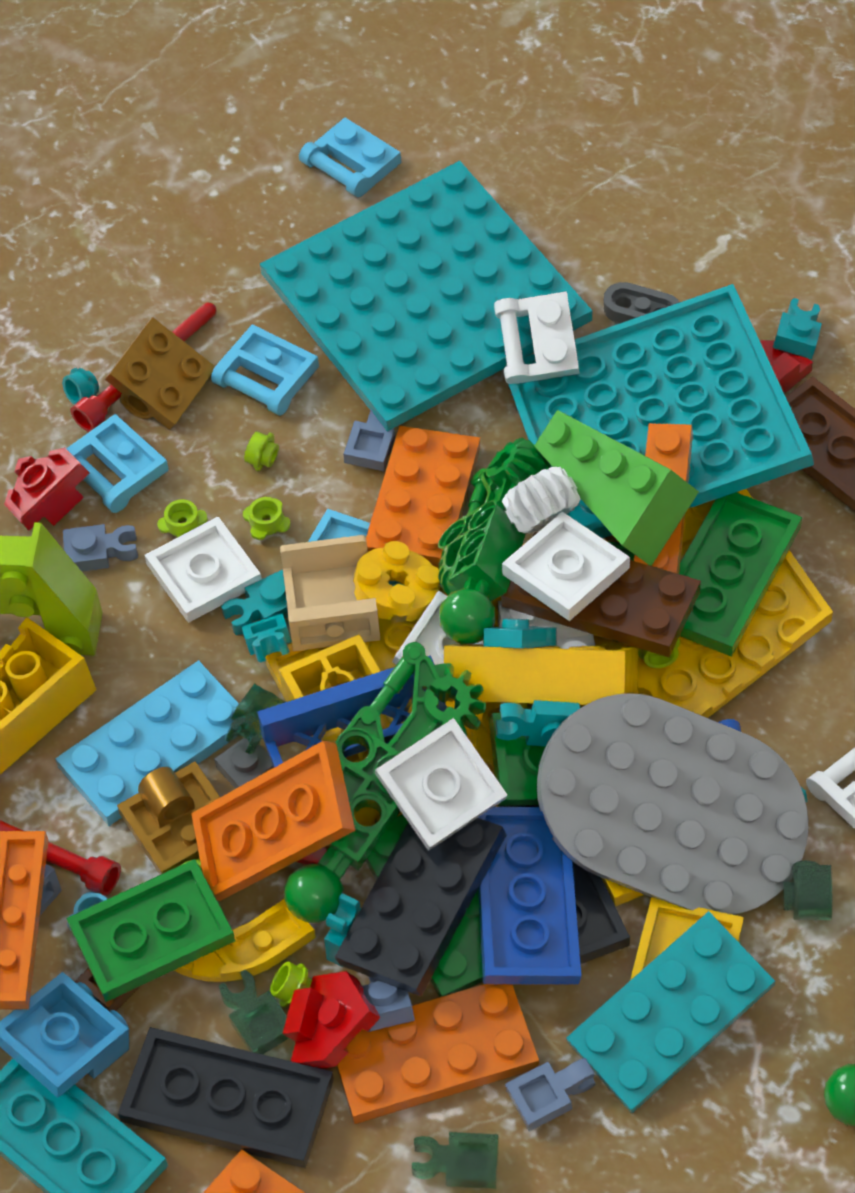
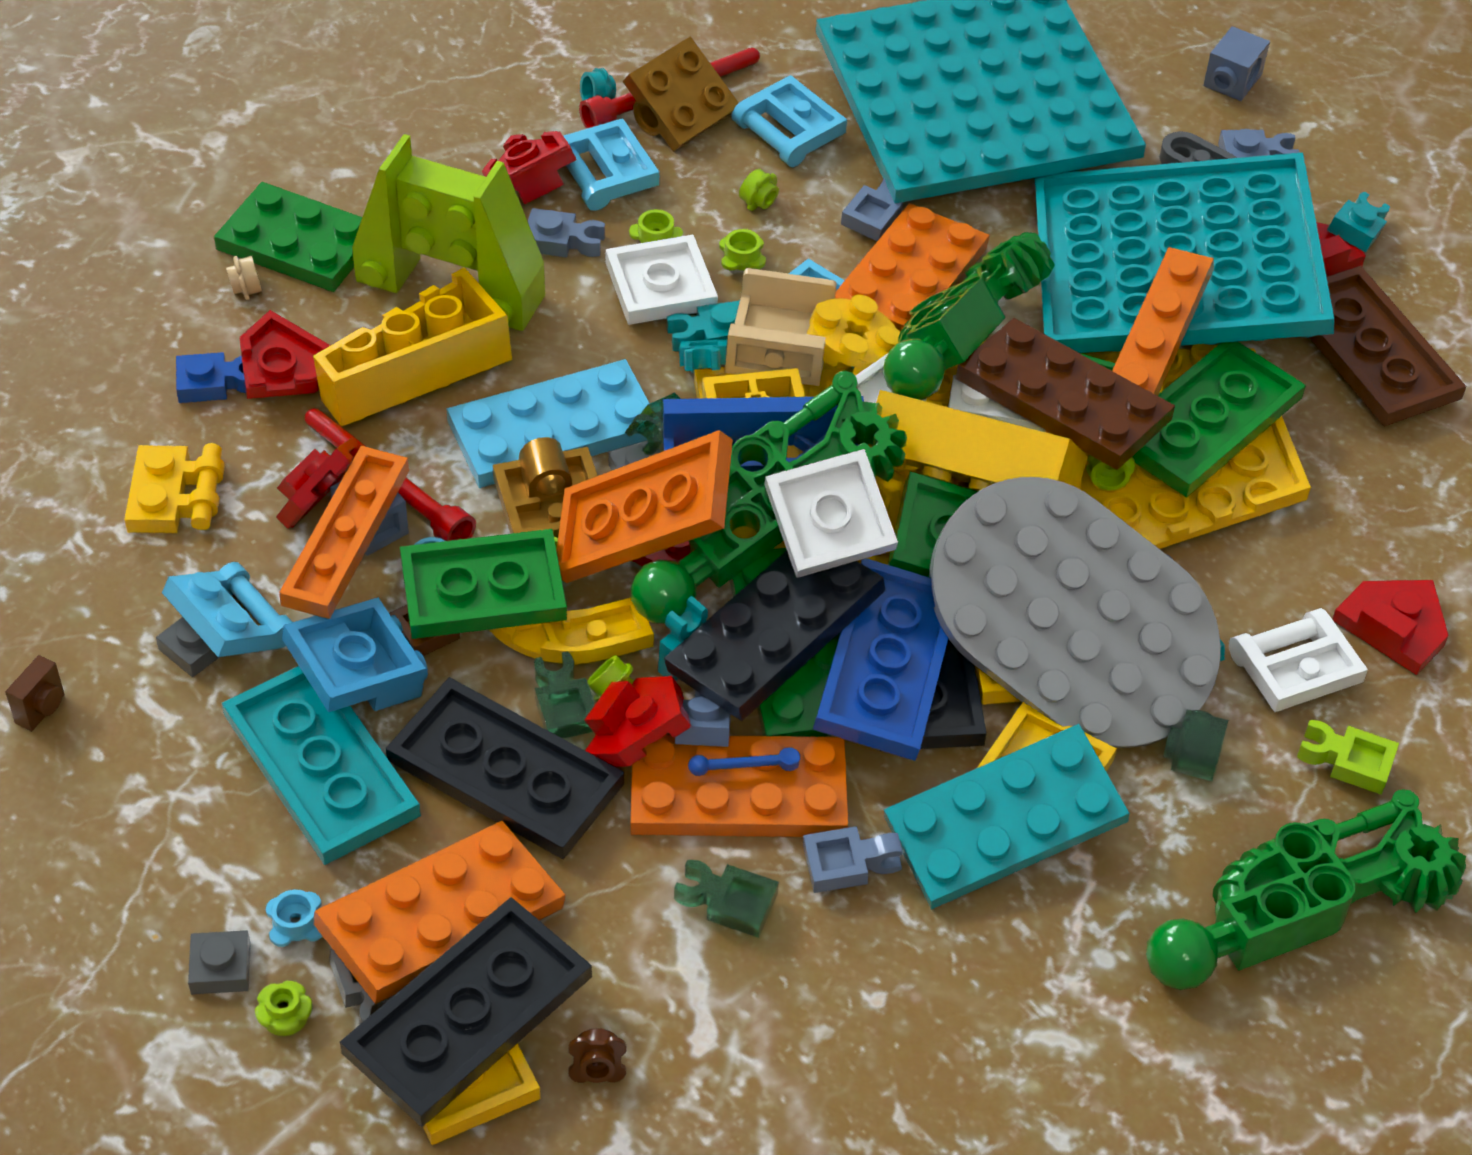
camera: 10 degrees right, 5 degrees down
teal plate [484,619,557,648] -> none
white plate [494,291,580,384] -> none
teal plate [495,700,580,746] -> none
white gear [502,467,581,534] -> none
white plate [502,512,630,621] -> none
bright green wedge [534,410,699,566] -> none
none -> blue hinge [688,747,800,776]
none -> sand blue brick [1203,26,1270,101]
none -> sand blue plate [1218,129,1300,158]

